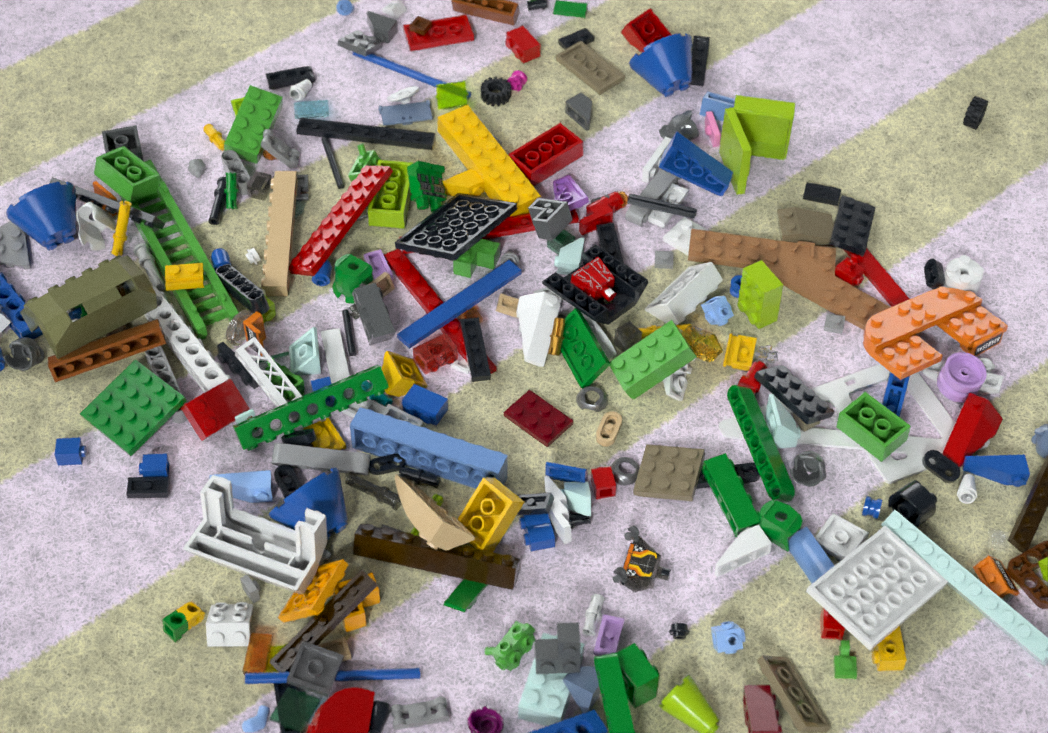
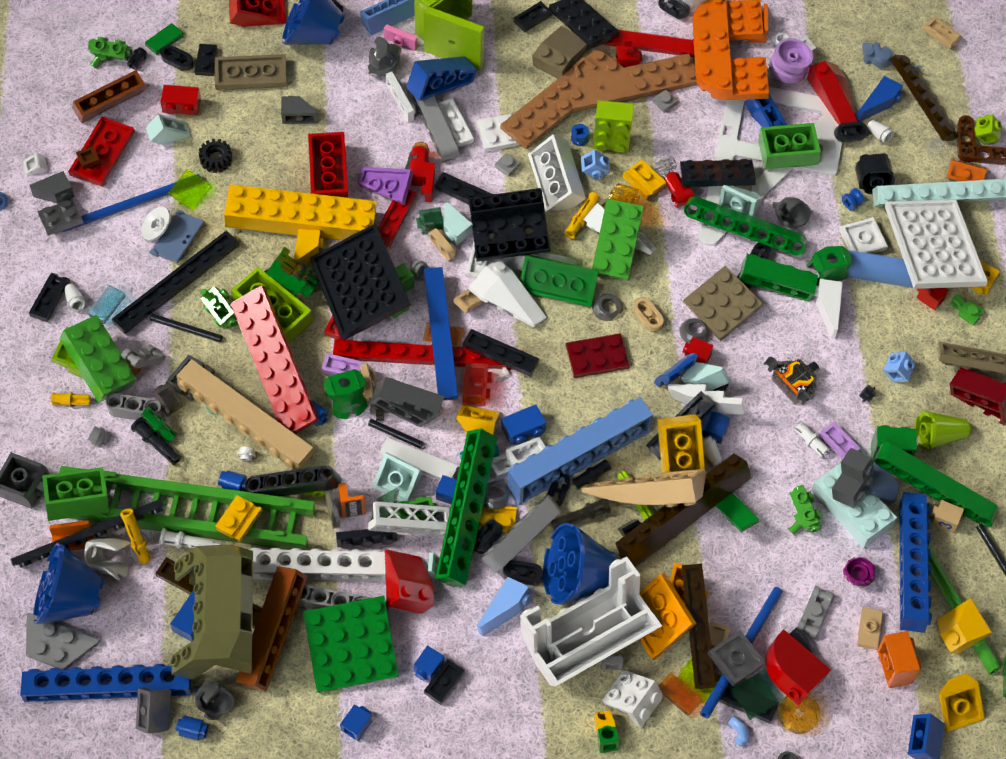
camera: 55 degrees left, 10 degrees up
dark pink wheel [507,70,528,92] -> none
dark grey brick [528,198,573,240] -> none
pearl gold axle [548,317,565,356] -> none
red torso [571,257,616,302] -> none
clear smoke brick [614,321,642,352] -> none
black axle [627,194,697,219] -> none
none -> light aqua slope [146,114,191,145]
none -> black plate [160,45,193,71]
none -> tan plate [428,228,456,261]
none -> flat silver piece [483,484,509,510]
none -> white cone [702,436,723,466]

